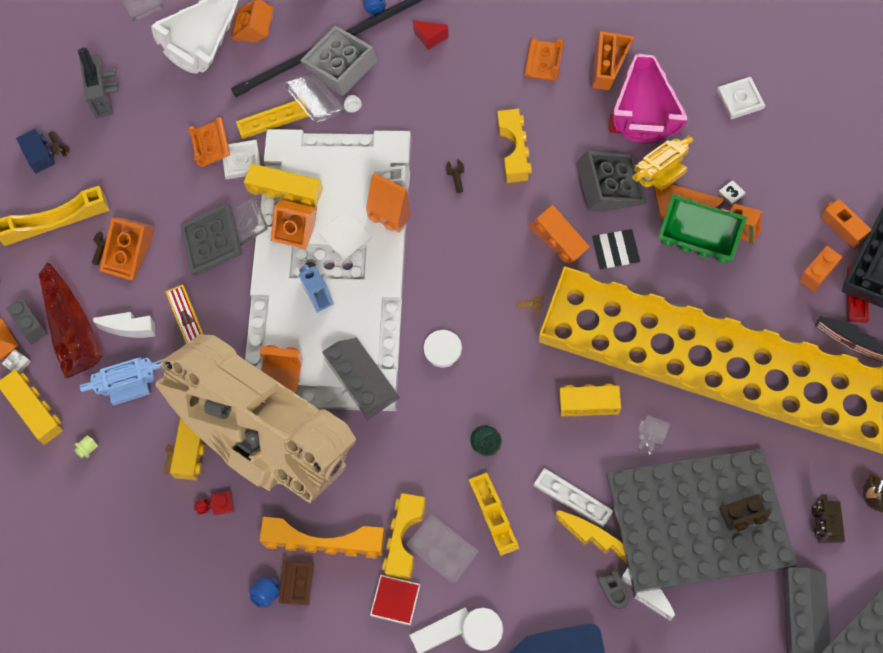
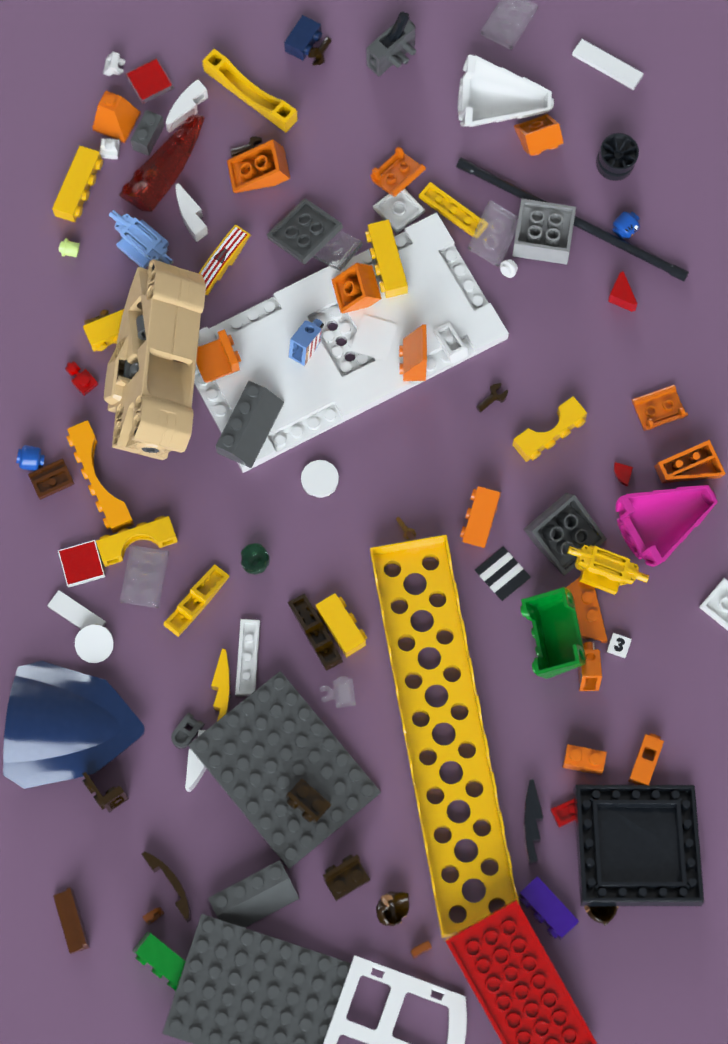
camera: 55 degrees right, 5 degrees up
none -> white slope [165,79,208,133]
none -> dark brown slope [288,593,343,671]
none -> red tile [614,462,633,487]

